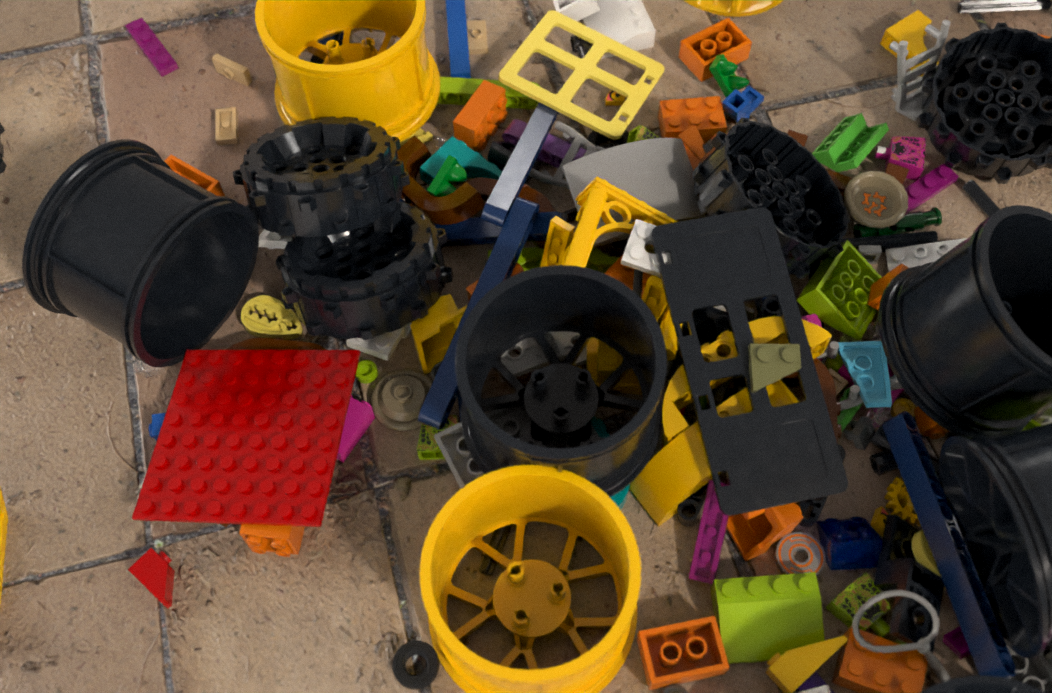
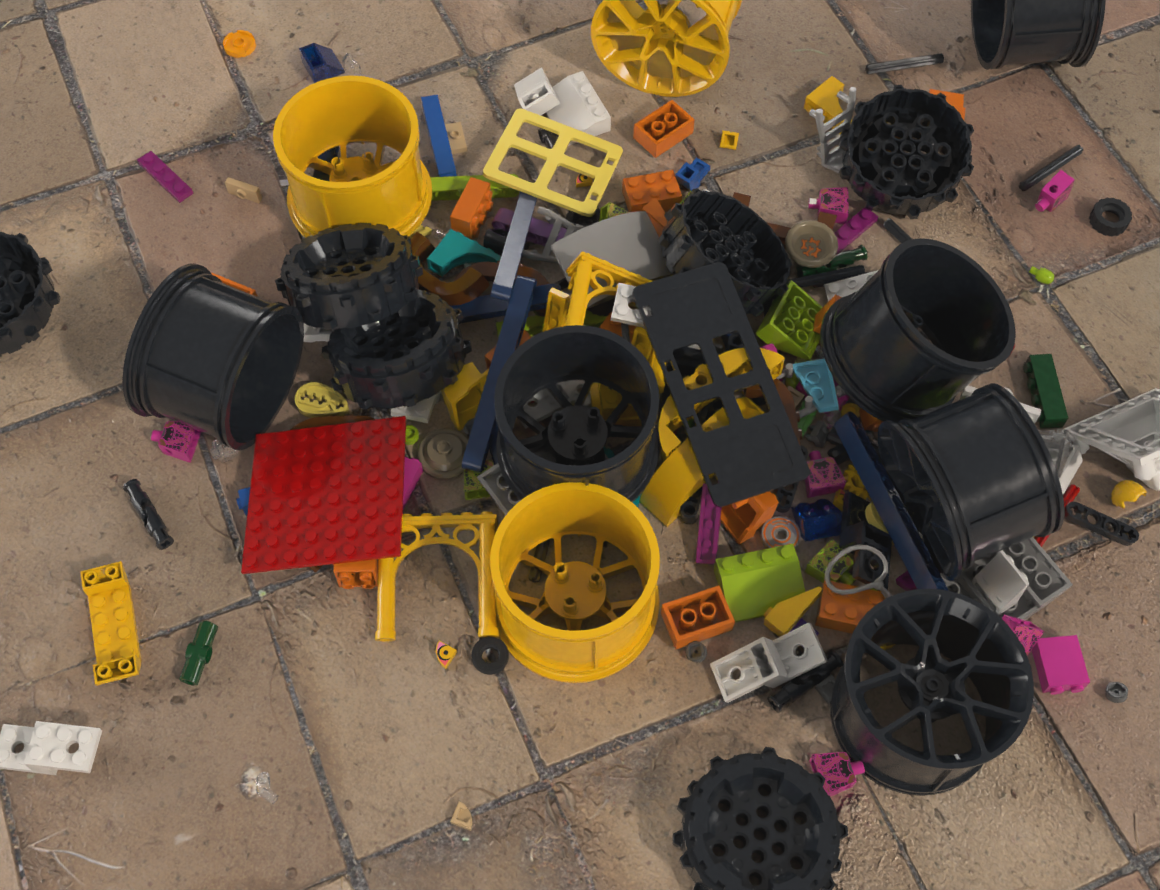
camera: 10 degrees left, 0 degrees up
red slope [128,548,175,609] -> none
tan plate [216,107,238,146] -> none
green tile [427,155,468,197] -> none
green tile [709,54,750,98] -> none
olive wing [748,343,801,393] -> none
bright green slope [812,113,889,172] -> none
light grey tile [857,245,882,264] -> none
none -> black piece [123,479,174,550]
none -> dark pink torso [151,421,201,463]
none -> dark green piece [179,621,218,686]
none -> yellow arch [375,511,499,642]
none -> yellow tile [436,640,457,669]
none -> yellow slope [719,130,739,150]
none -> dark pink torso [805,451,846,498]

